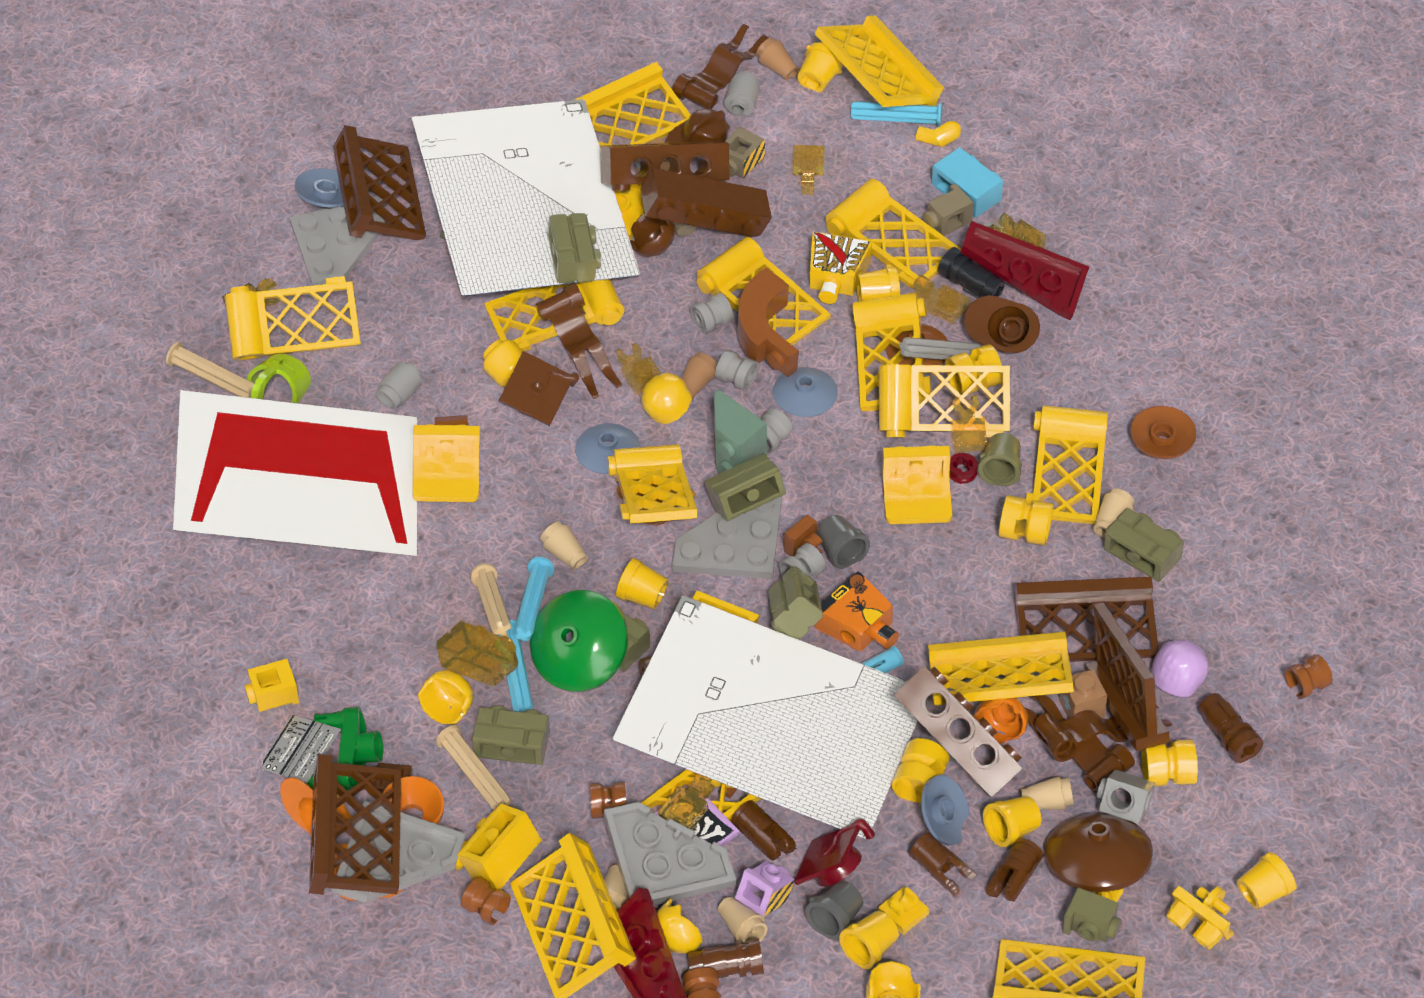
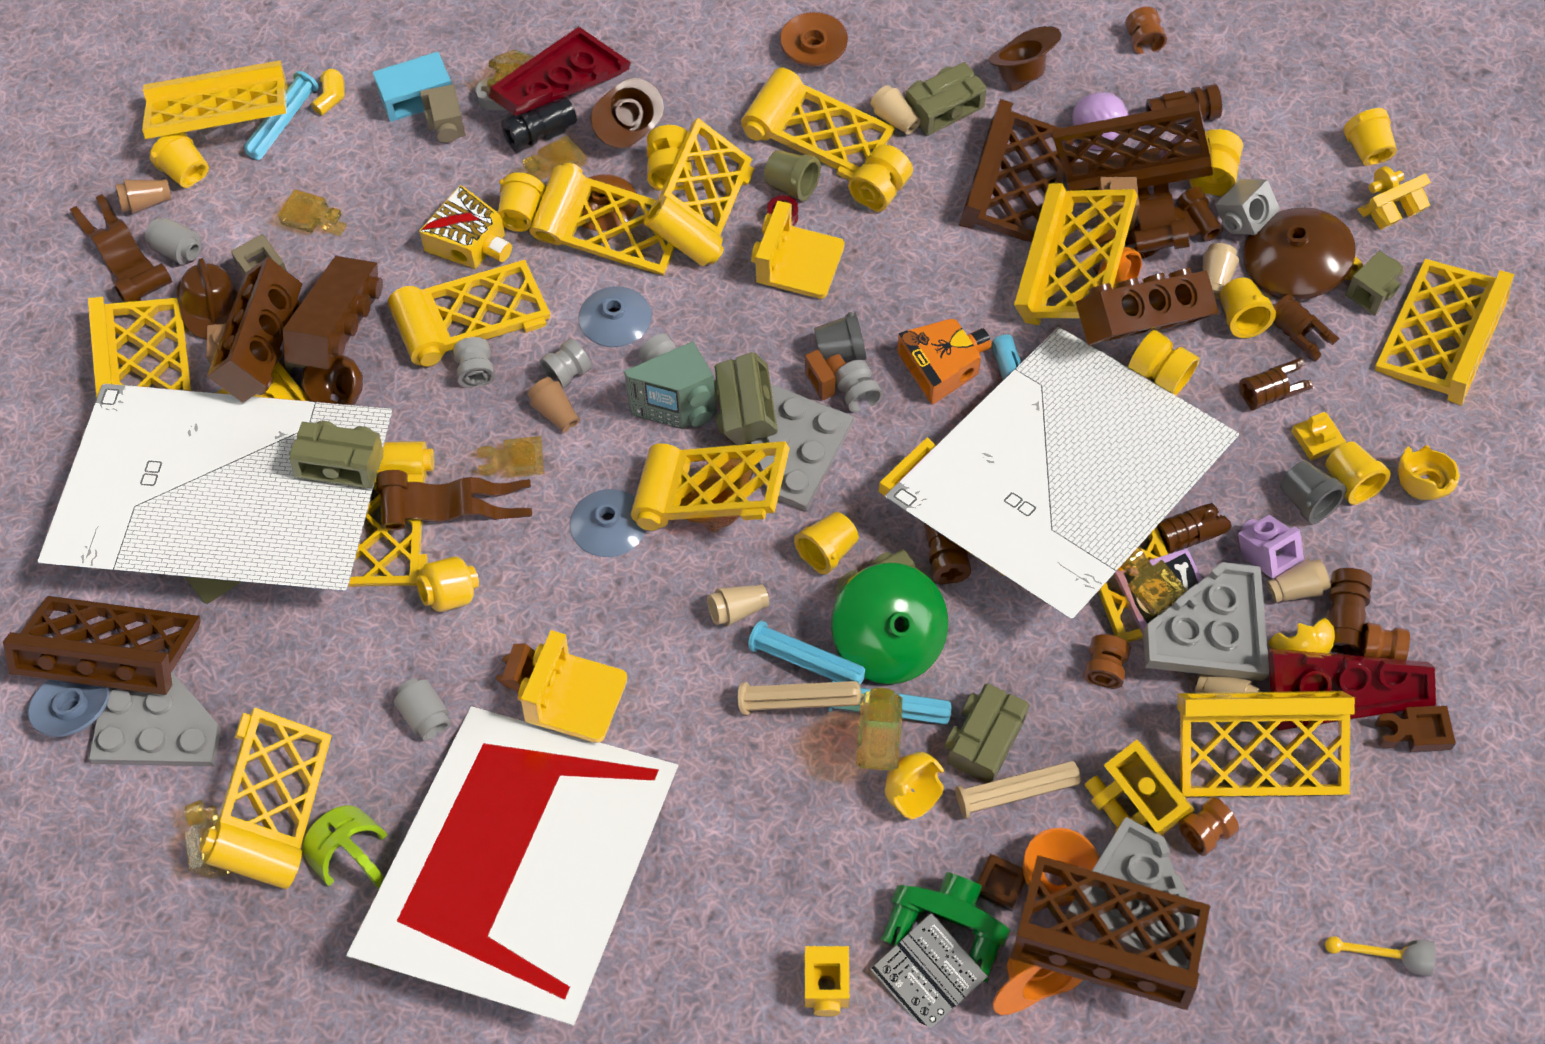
camera: 70 degrees left, 10 degrees up
tan axle [166,342,254,398] -> none
reddish brown hat [499,351,579,426] -> none
yellow hair [641,372,692,424] -> none
dark orange arch [737,267,799,377] -> none
olive brick [768,566,823,640] -> none
dark red hat [794,818,875,887] -> none
yellow piece [826,179,961,288] -> none
light grey axle [899,337,981,360] -> none
sand blue dish [921,775,970,845] -> none
clear yellow plate [950,395,987,454] -> none
none -> reddish brown piece [988,26,1062,91]

